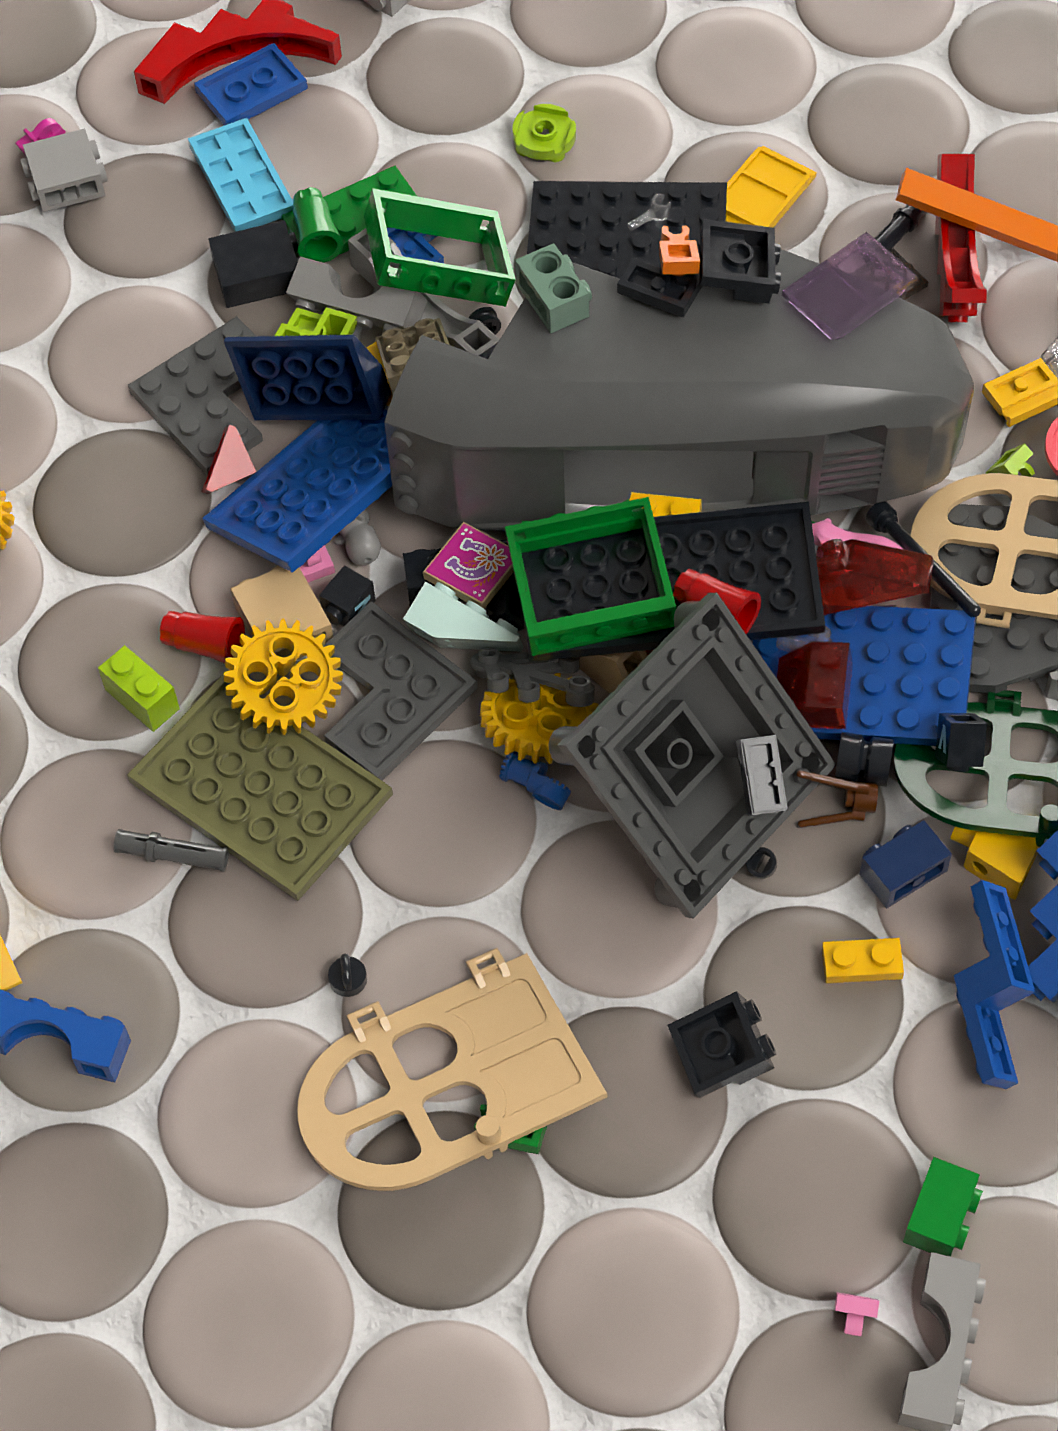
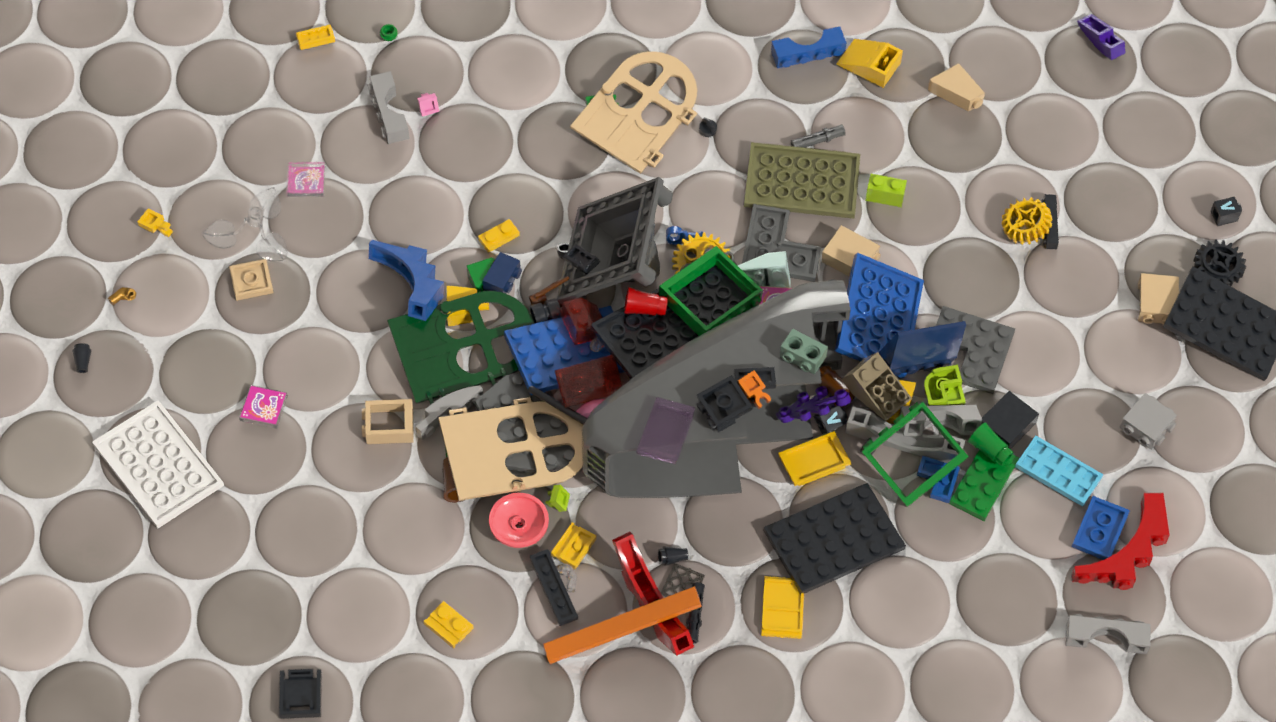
camera: 145 degrees right, 0 degrees up
dark pink piece [15,118,66,156] -> none
red plant [160,611,245,664] -> none
slope [201,424,256,494] -> none
yellow gear [224,618,343,735] -> none
black brick [319,565,376,627] -> none
lime plate [512,104,576,162] -> none
clear hand [628,194,671,231] -> none
black plate [667,991,777,1098] -> none
green brick [903,1156,983,1257] -> none
black brick [935,713,987,772] -> none
blue bracket [953,880,1035,1089] -> none
none -> green slope [466,257,495,293]

